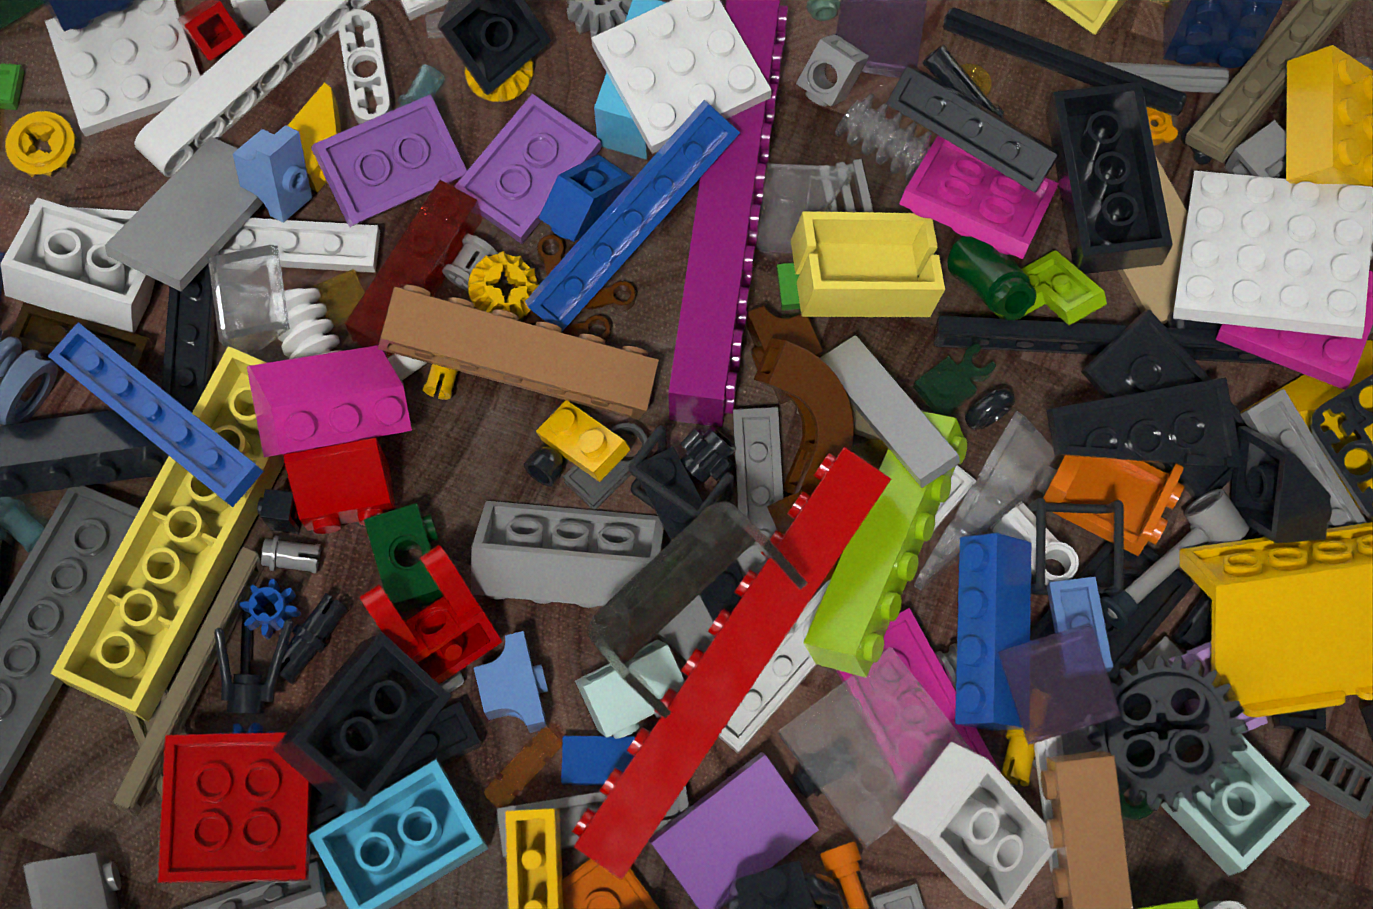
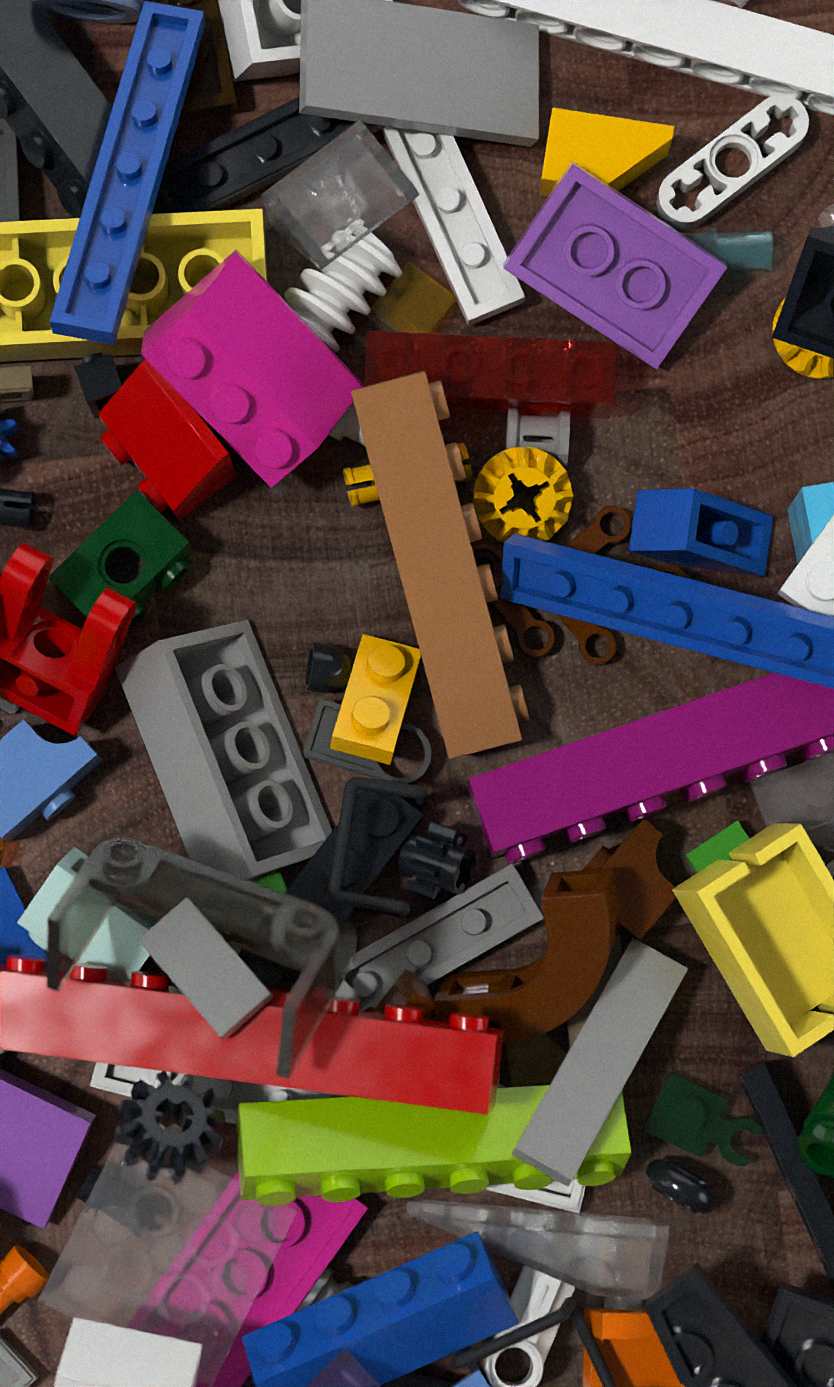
camera: 65 degrees right, 10 degrees up
medium blue brick [232,125,312,223] -> none
light grey pin [261,535,321,573] -> none
medium lavender plate [452,94,601,244] -> none
none -> black gear [114,1071,225,1185]
none -> light grey tile [138,897,274,1040]

